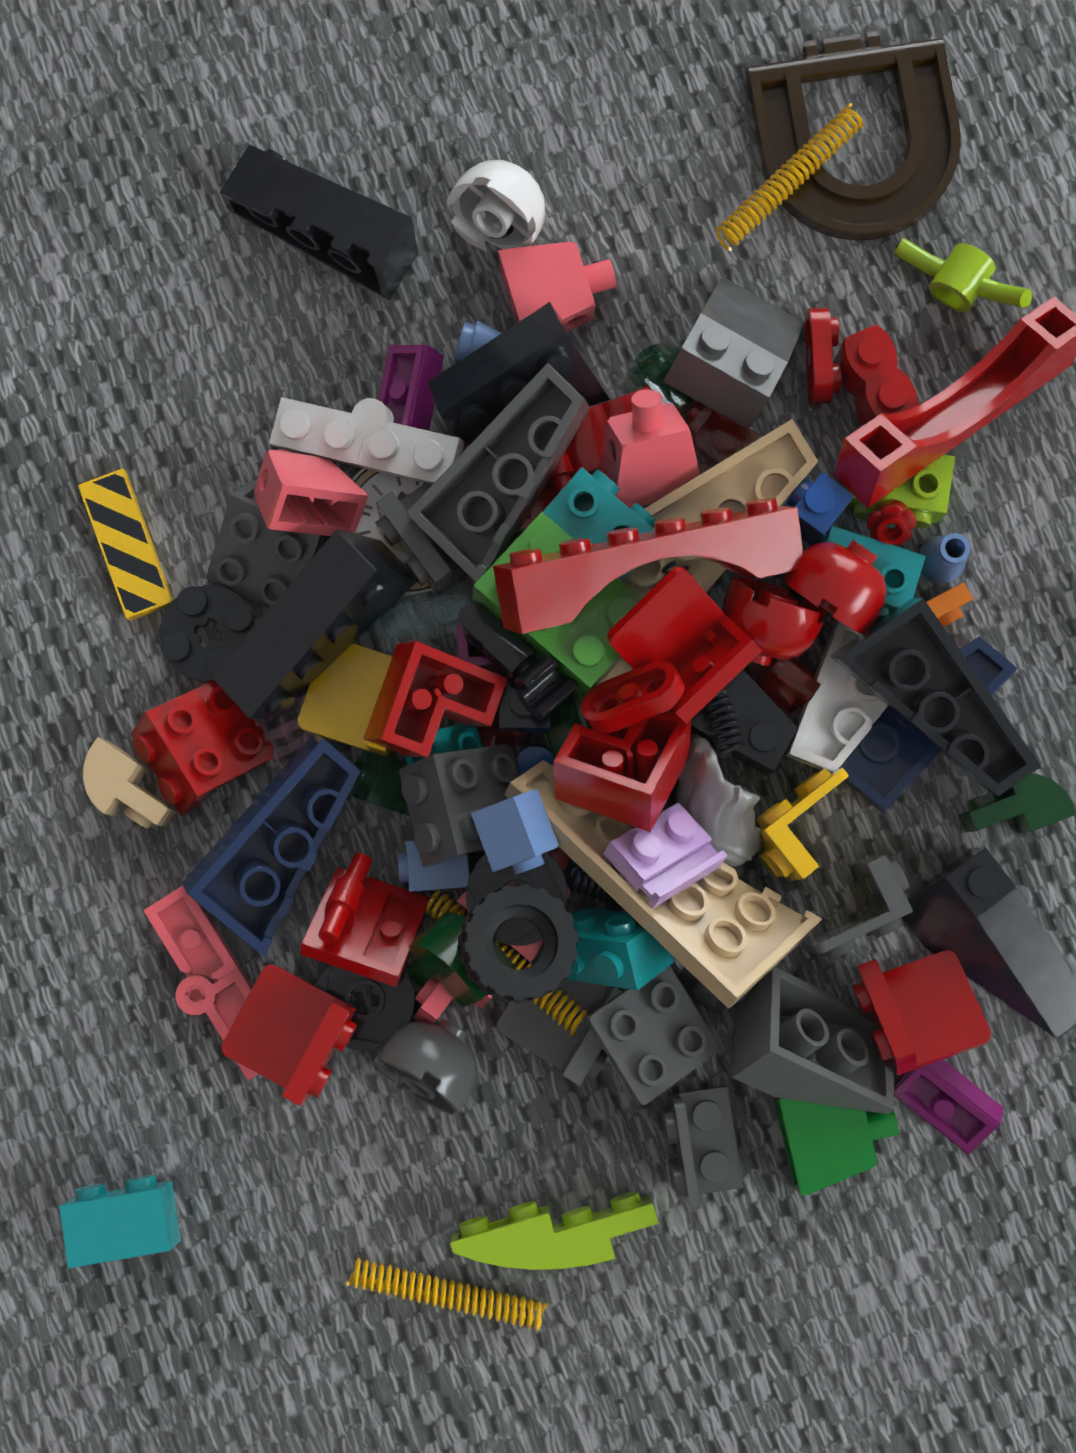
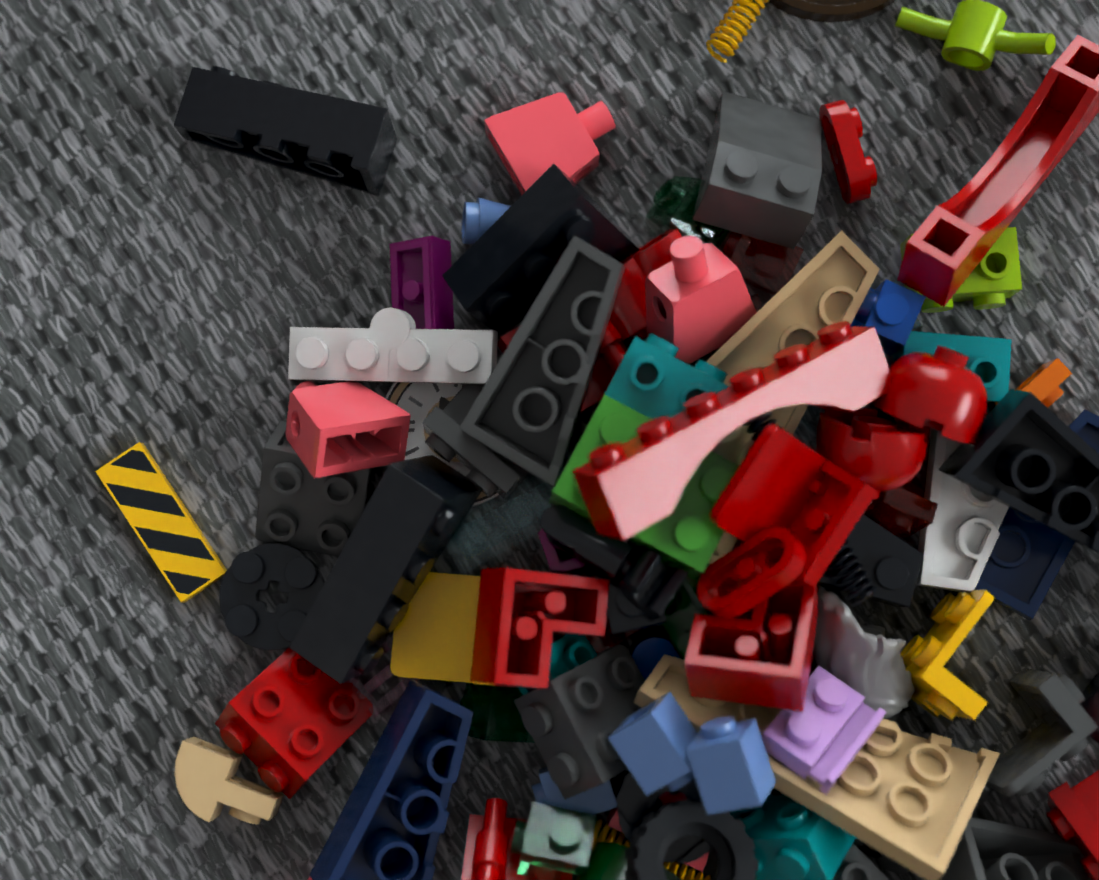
camera: 15 degrees left, 0 degrees up
white cylinder [447,160,545,252] -> none
red brick [836,324,918,426] -> none
red plate [866,499,916,546] -> none
medium blue cone [919,533,970,583] -> none
none -> bracket [510,801,597,876]
none -> medium blue brick [685,716,776,815]

